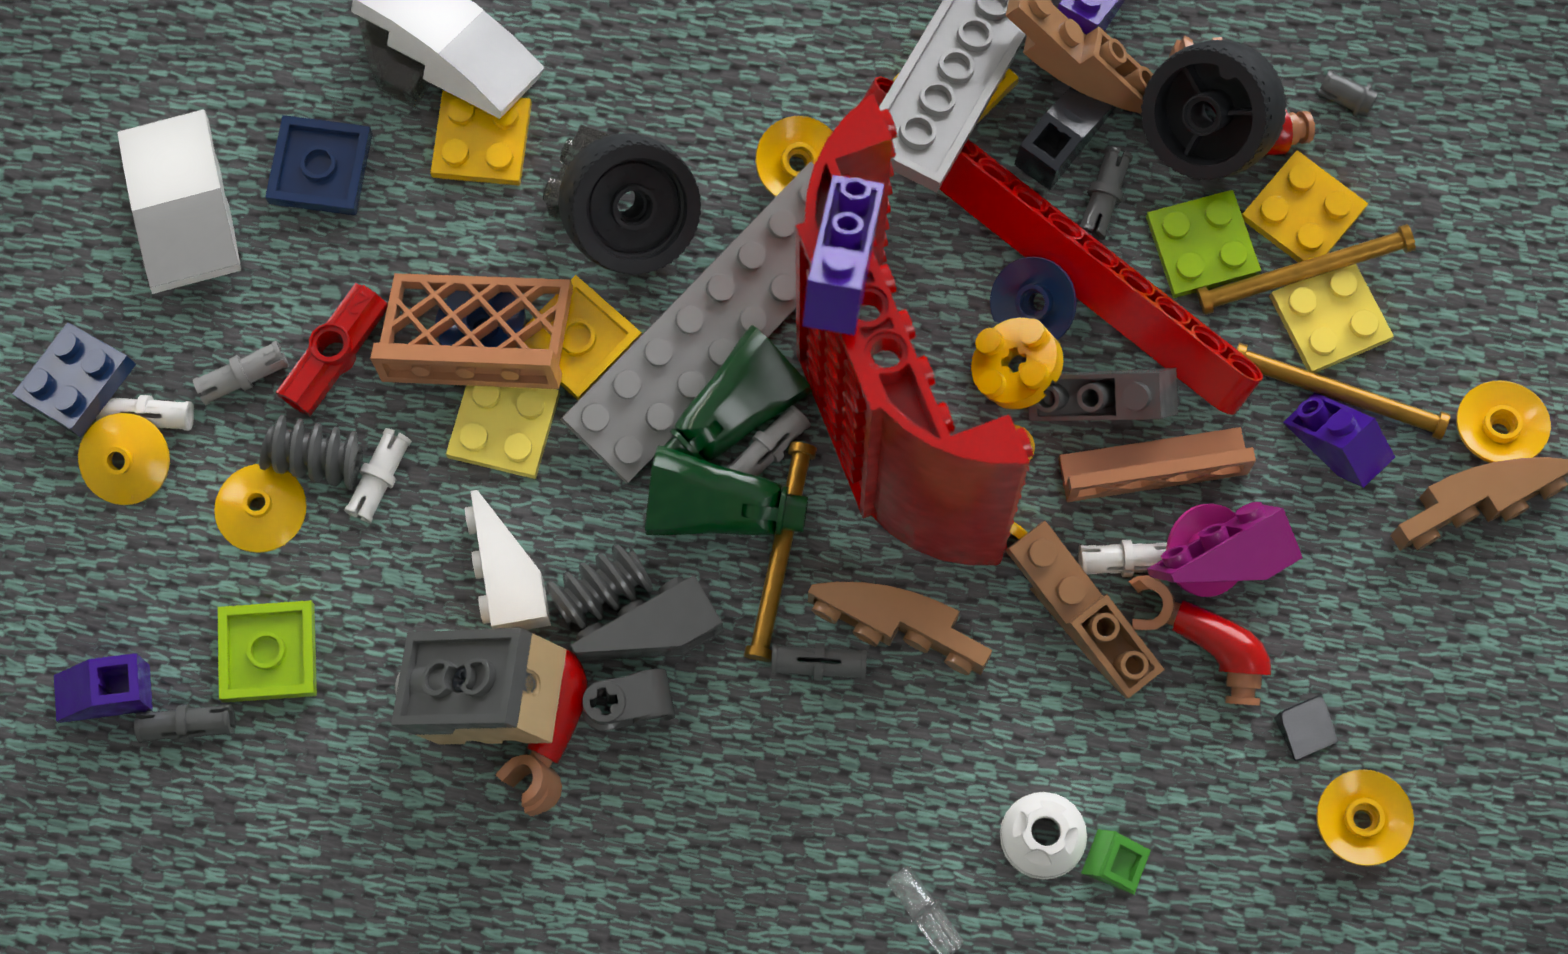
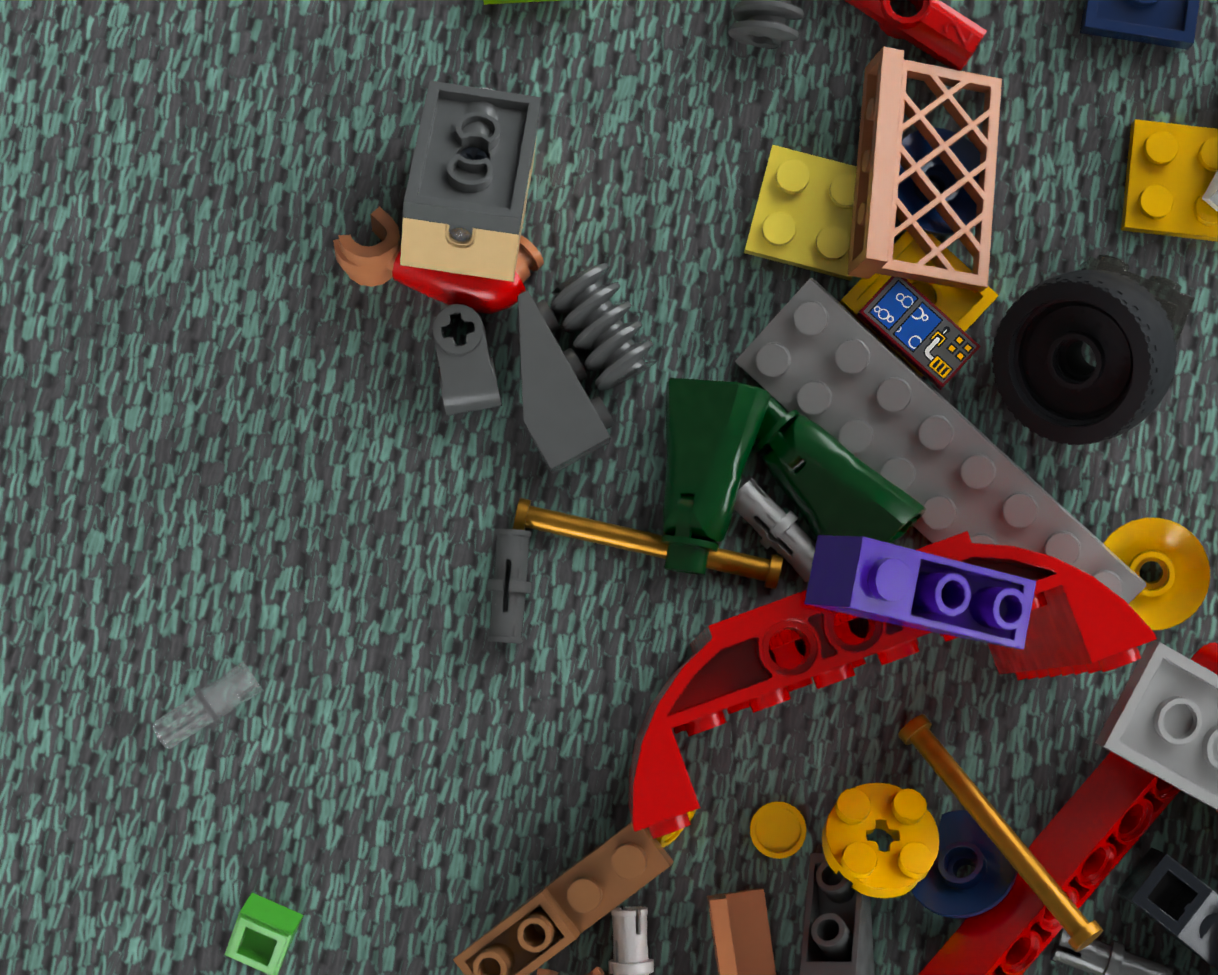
camera: 90 degrees right, 10 degrees up
white pin [344,428,412,523] -> none
white slope [465,490,551,630] -> none
medium nougat slope [808,582,992,675] -> none
white piece [1000,792,1087,880] -> none
none -> tile [857,276,981,390]
none -> pearl gold bar [898,714,1103,952]

